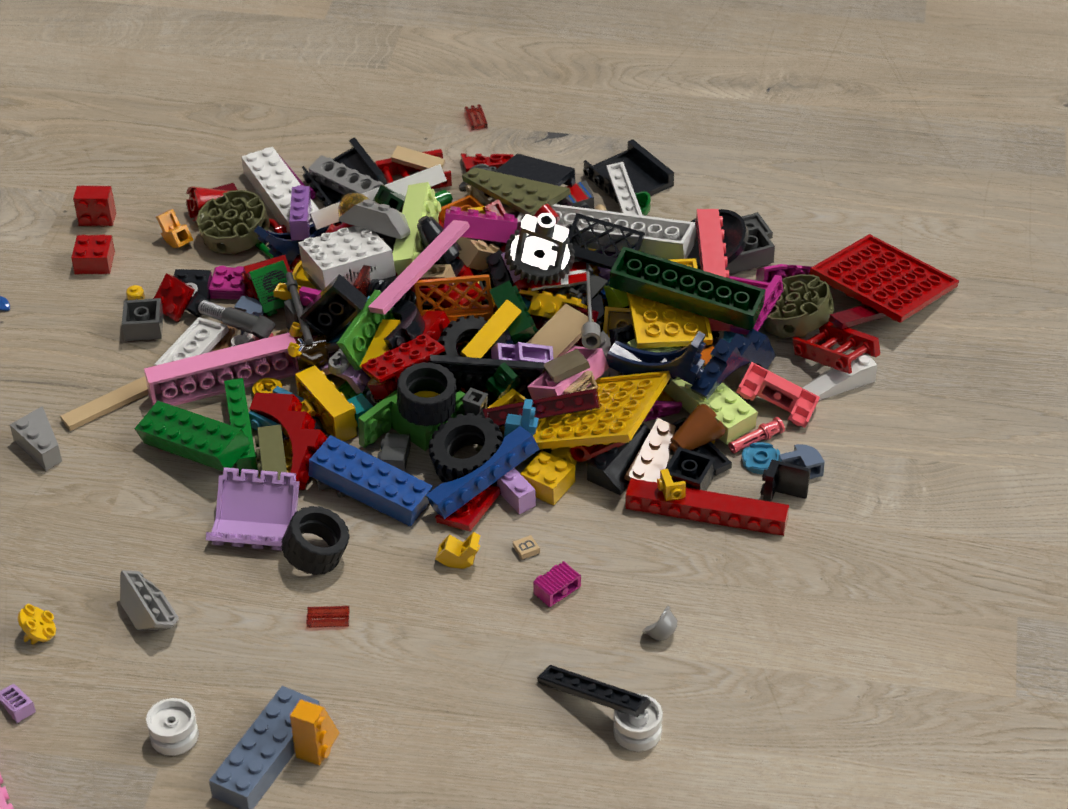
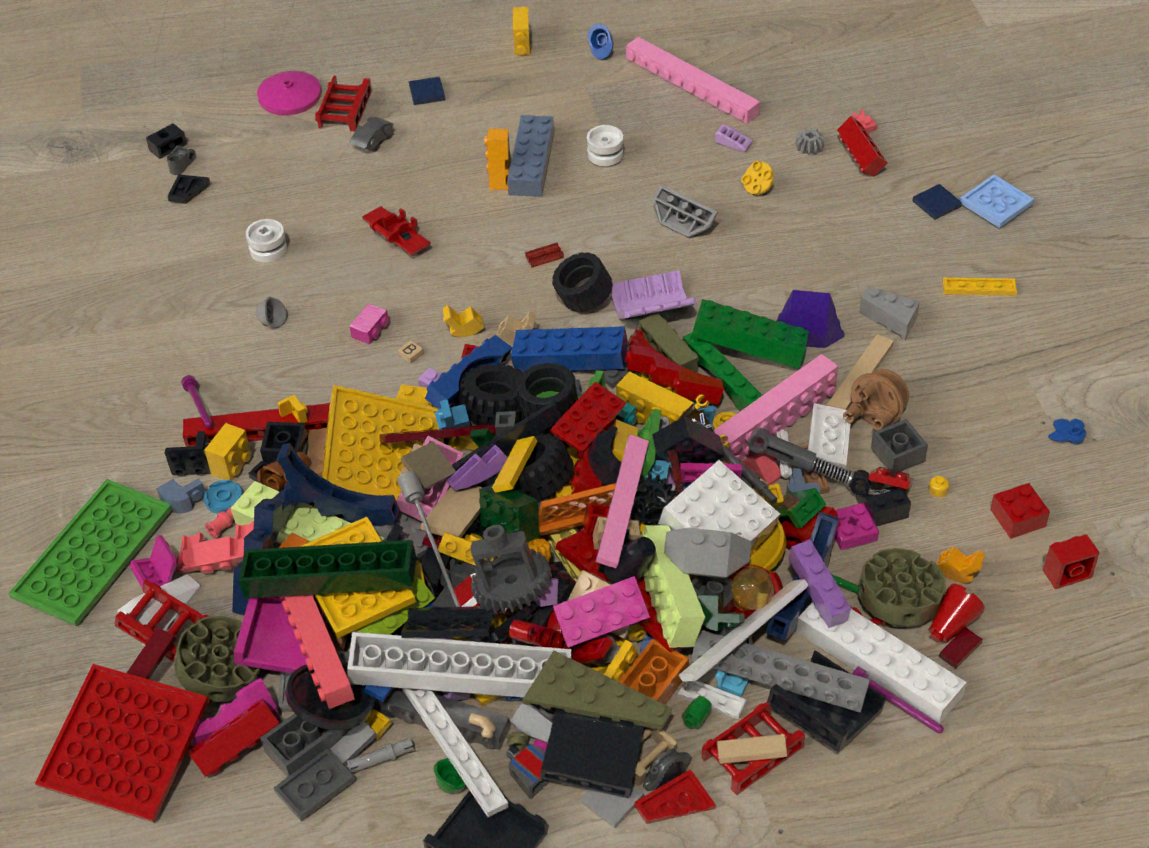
camera: 160 degrees right, 5 degrees up
black tile [537,665,651,718] -> none
none -> bright green plate [9,479,172,627]
none -> dark pink bracket [130,535,177,590]
none -> magenta piece [181,375,213,428]
none -> red brick [188,699,279,777]
none -> yellow brick [204,423,252,481]
none -> red piece [362,206,431,256]
none -> tan brick [497,311,536,345]
none -> dark purple wedge [777,290,845,348]
none -> medium nougat piece [843,369,909,430]

